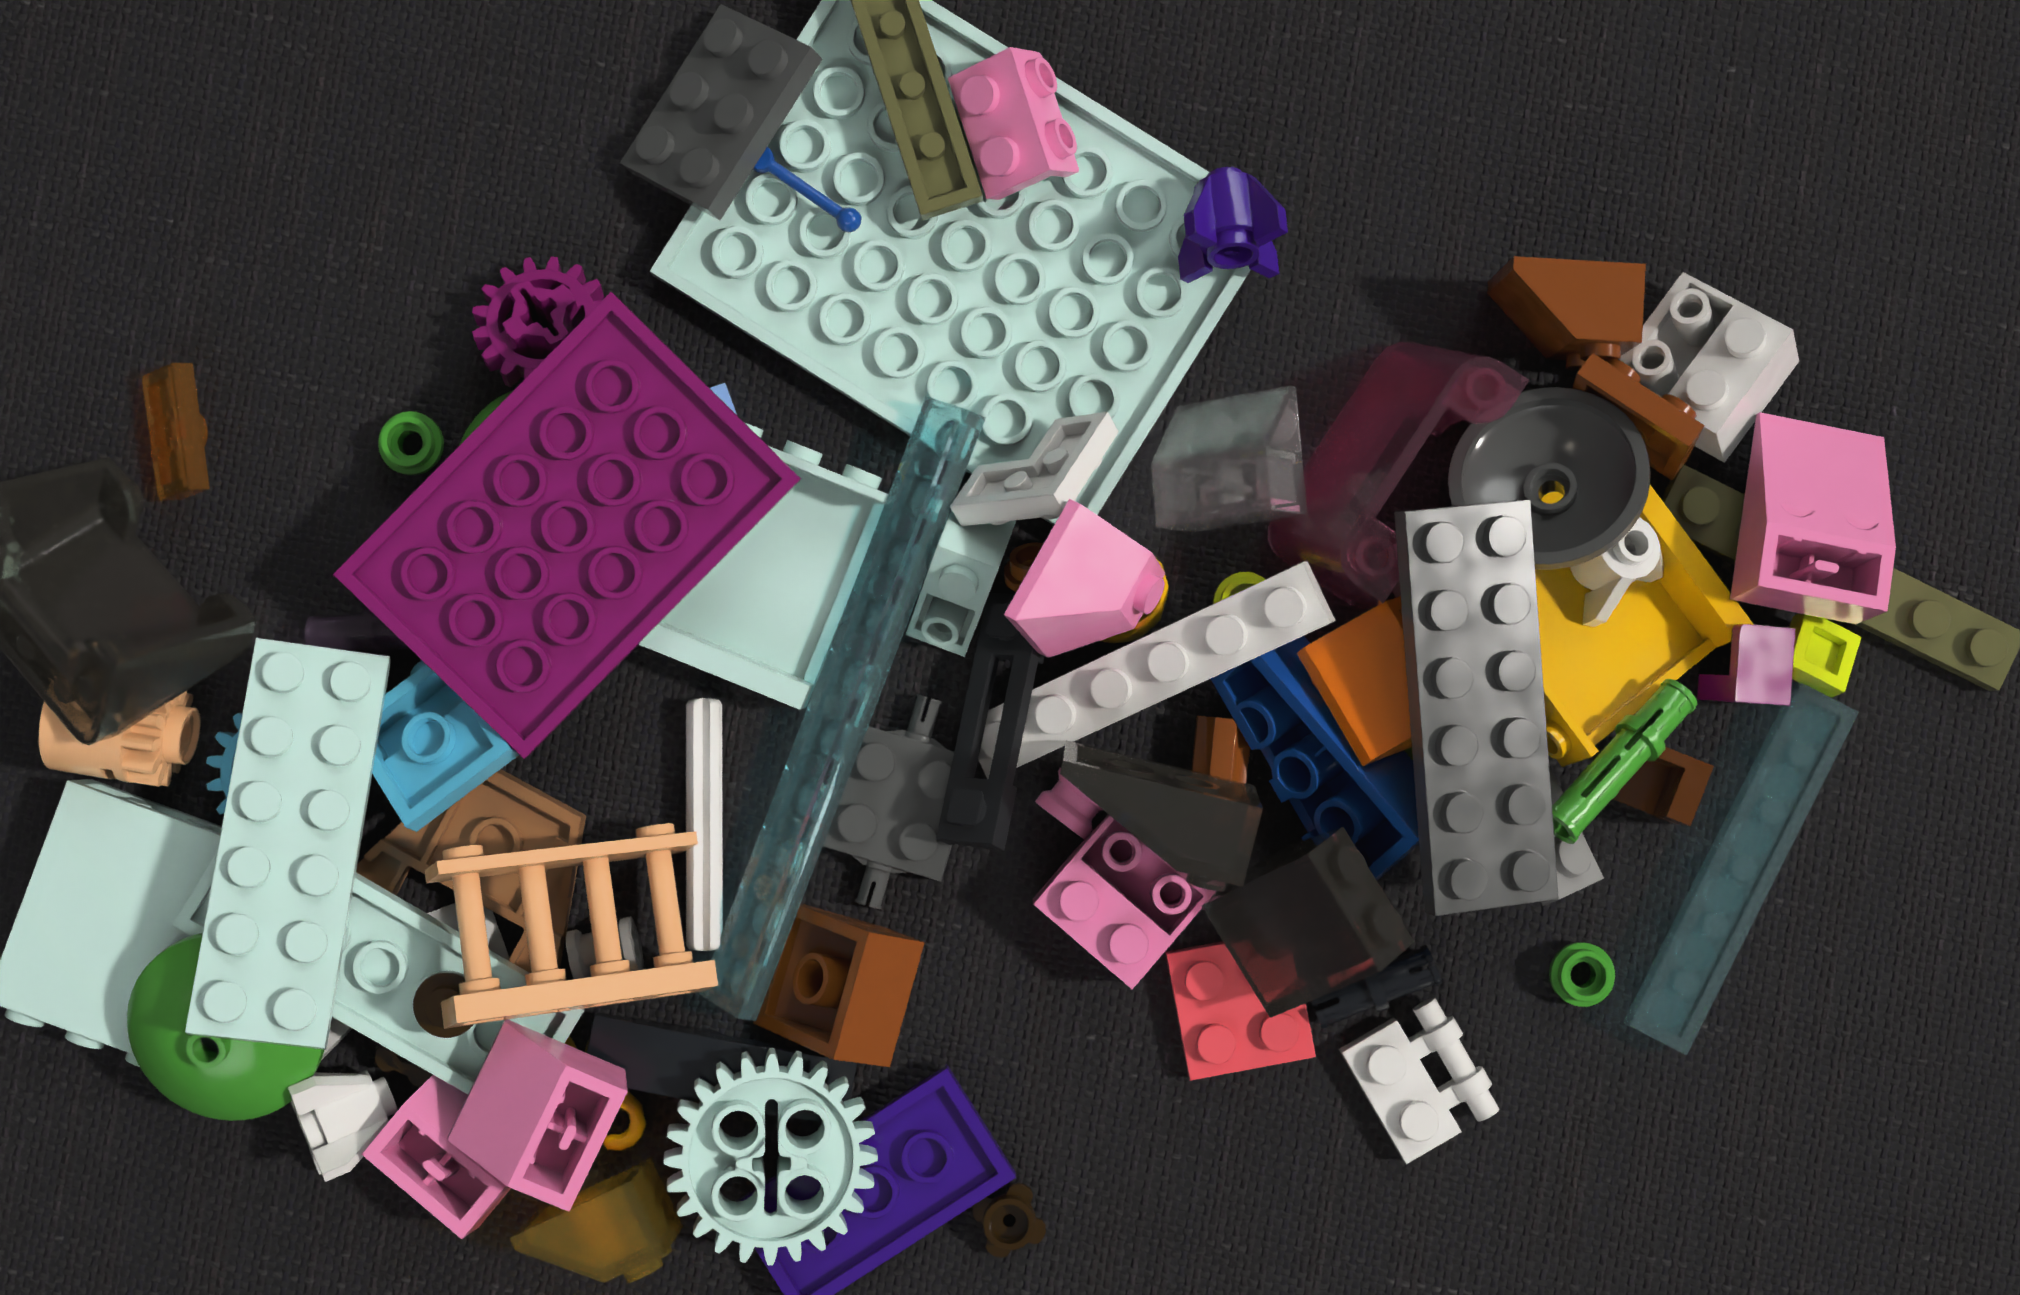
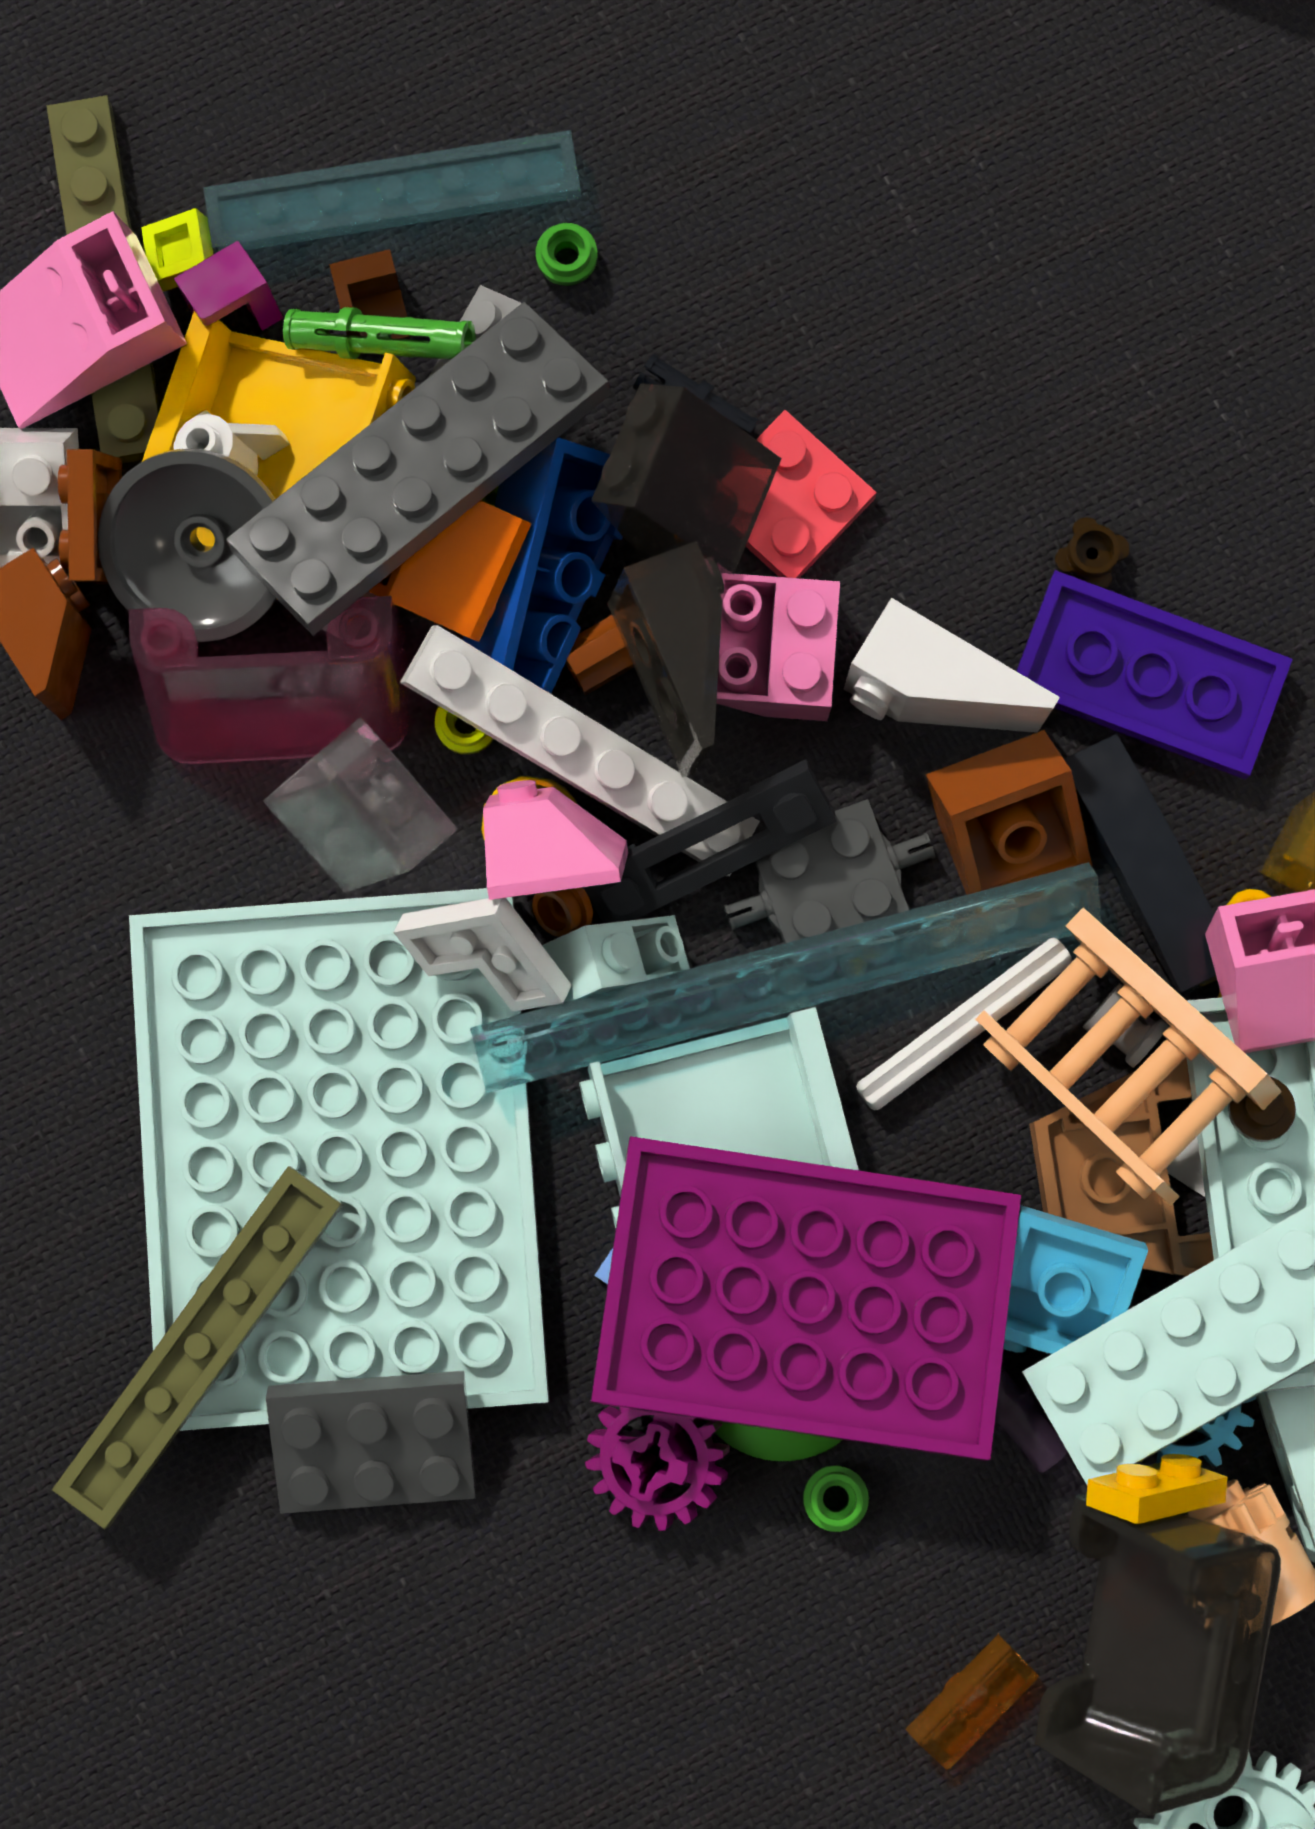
camera: 125 degrees left, 5 degrees down
light aqua gear [664,1048,878,1266] -> none
blue hinge [753,147,862,233] -> none
bright pink bracket [948,47,1079,200] -> none
bright pink wheel [1035,761,1116,840] -> none
dark purple brick [1178,167,1288,283] -> none
white plate [1339,997,1499,1164] -> none
none -> white slope [844,598,1060,733]
none -> yellow plate [1086,1454,1228,1524]

